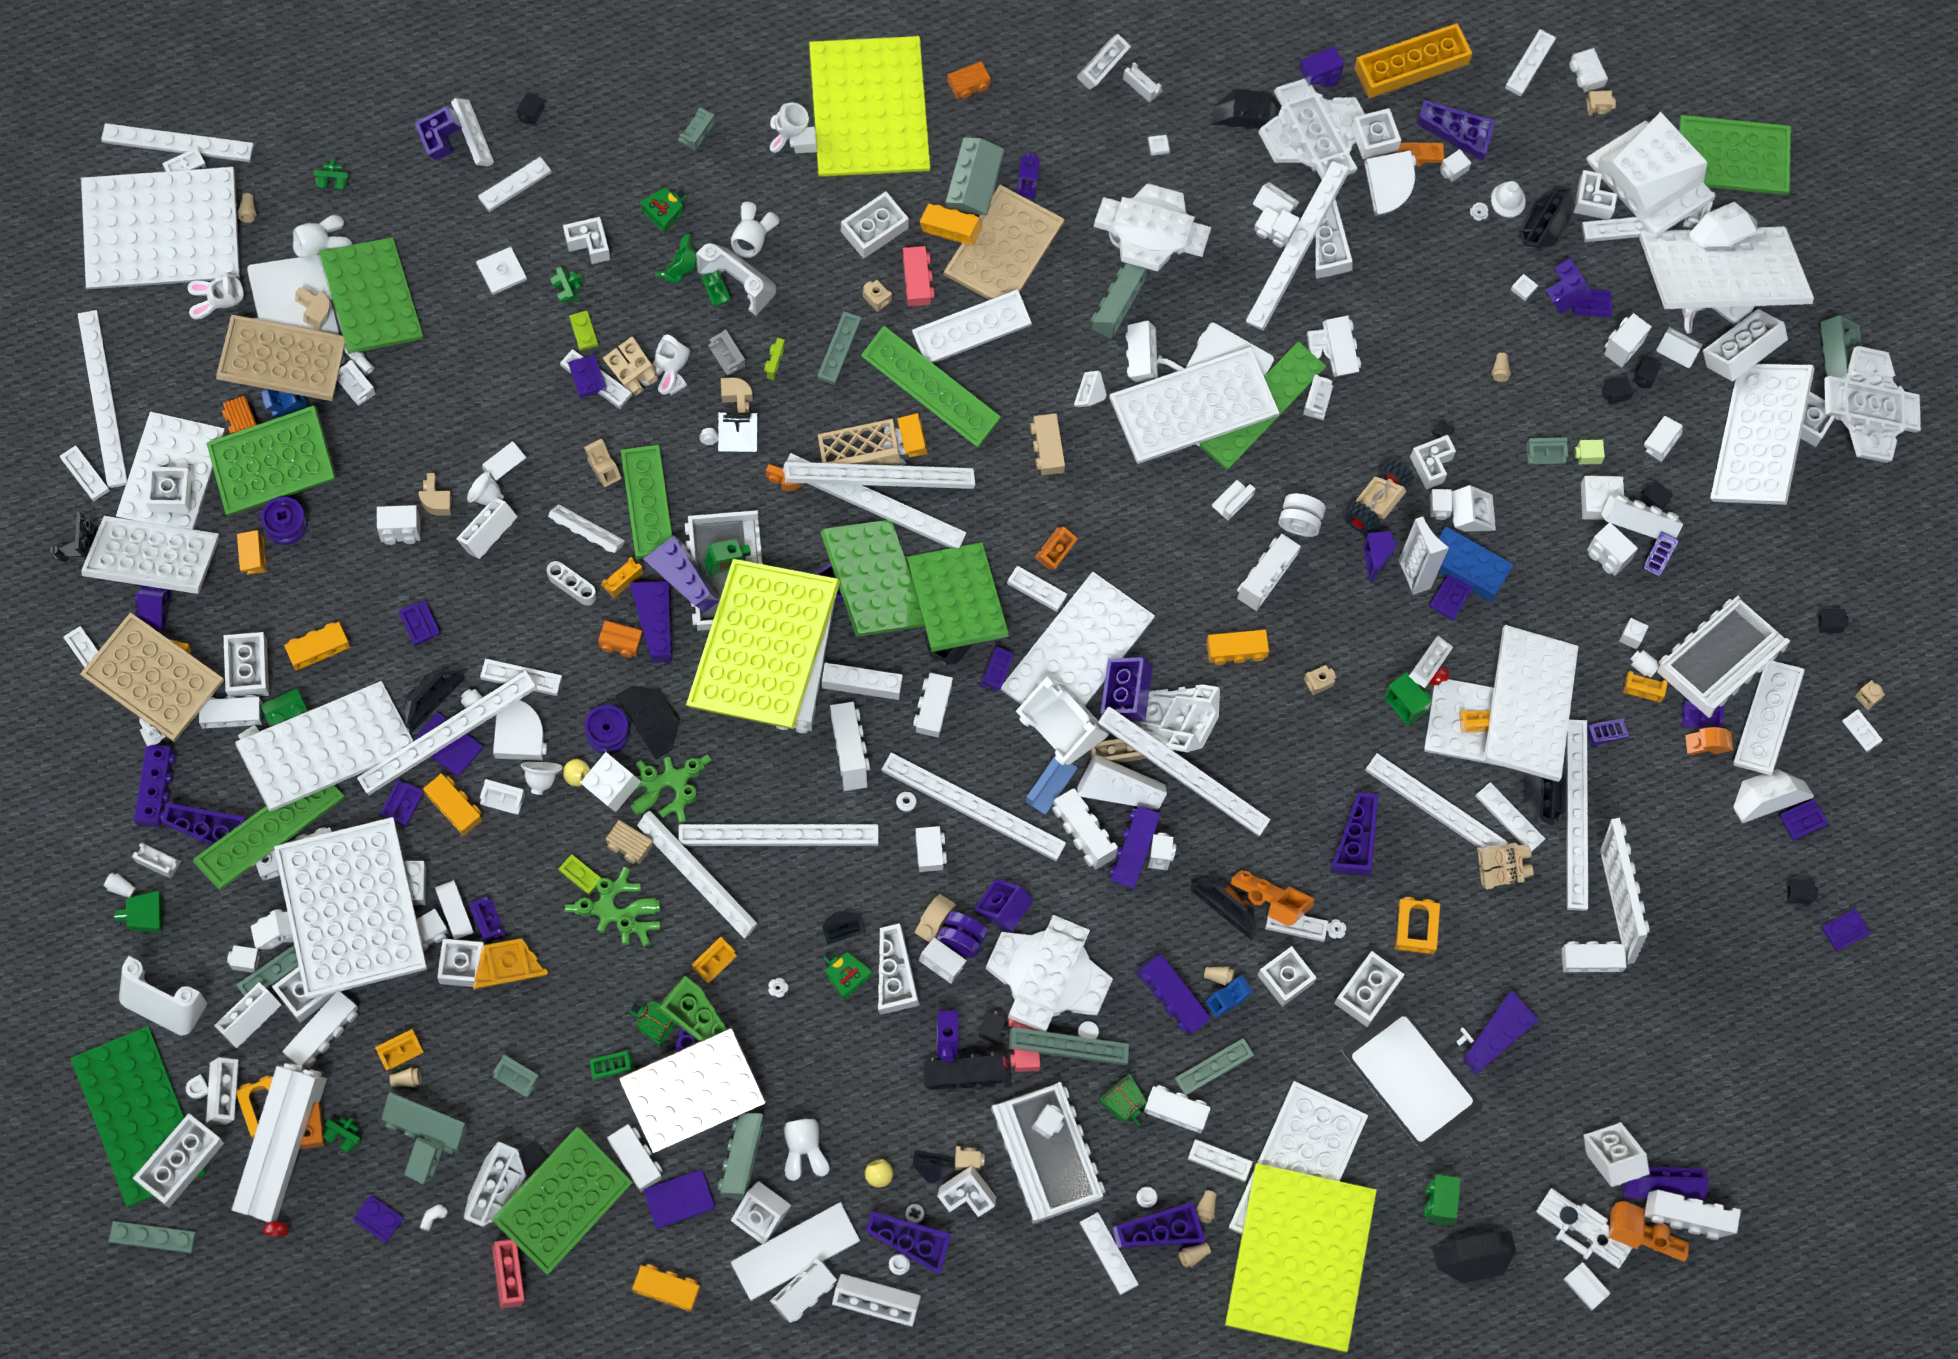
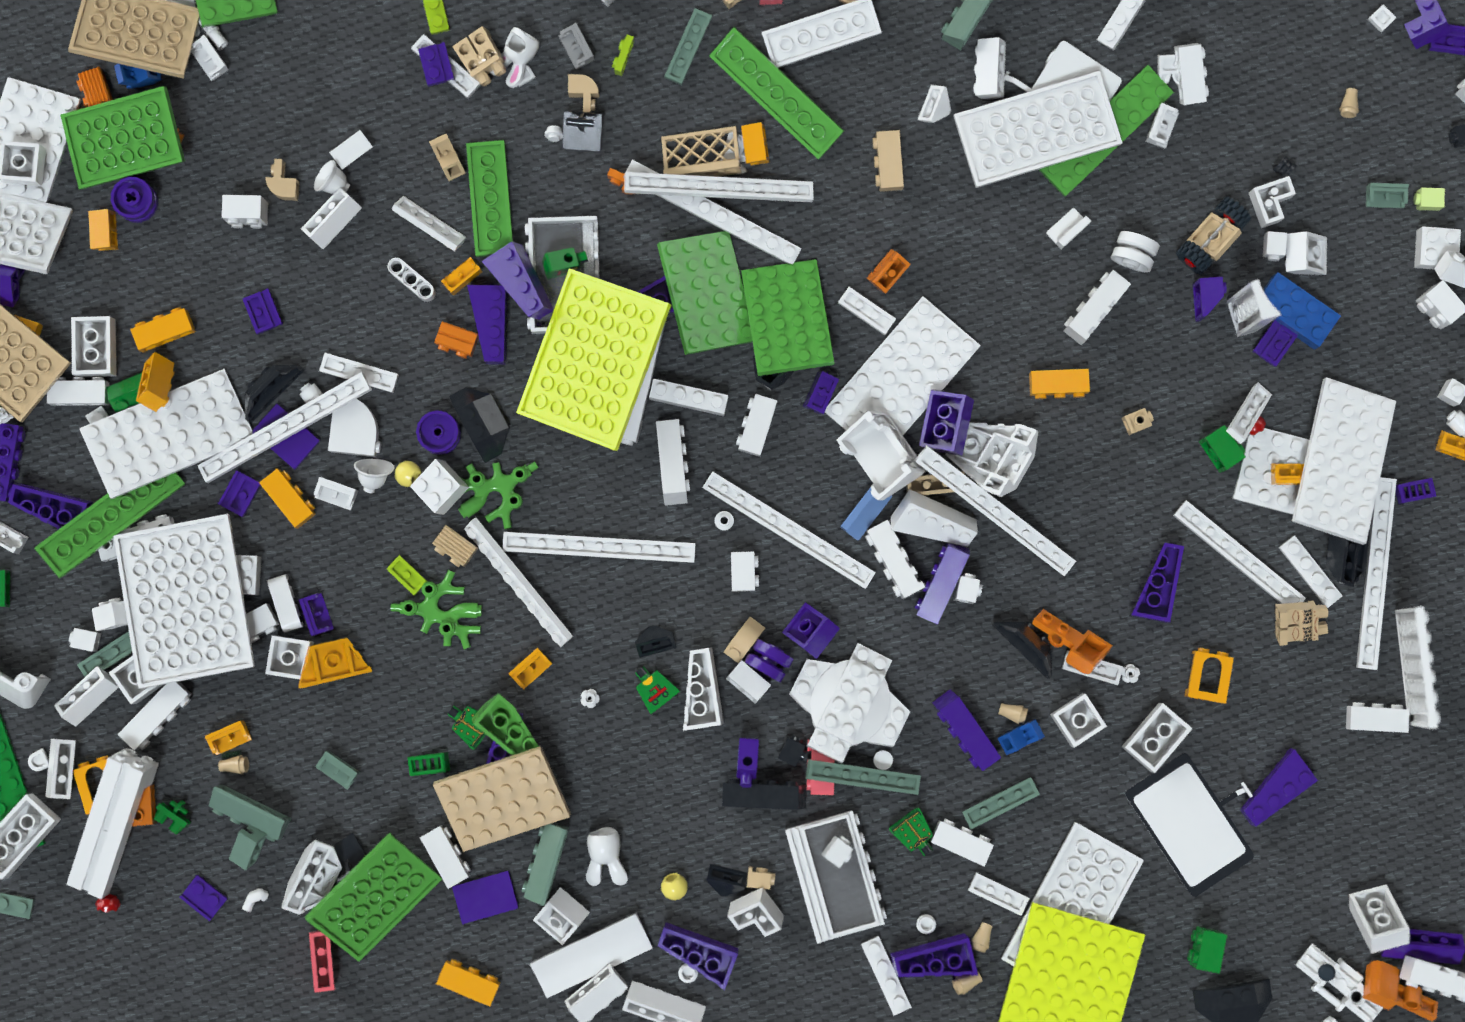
camera: 10 degrees right, 15 degrees up
light grey bush [906,1204,924,1224] -> none
none -> light orange brick [136,352,174,412]

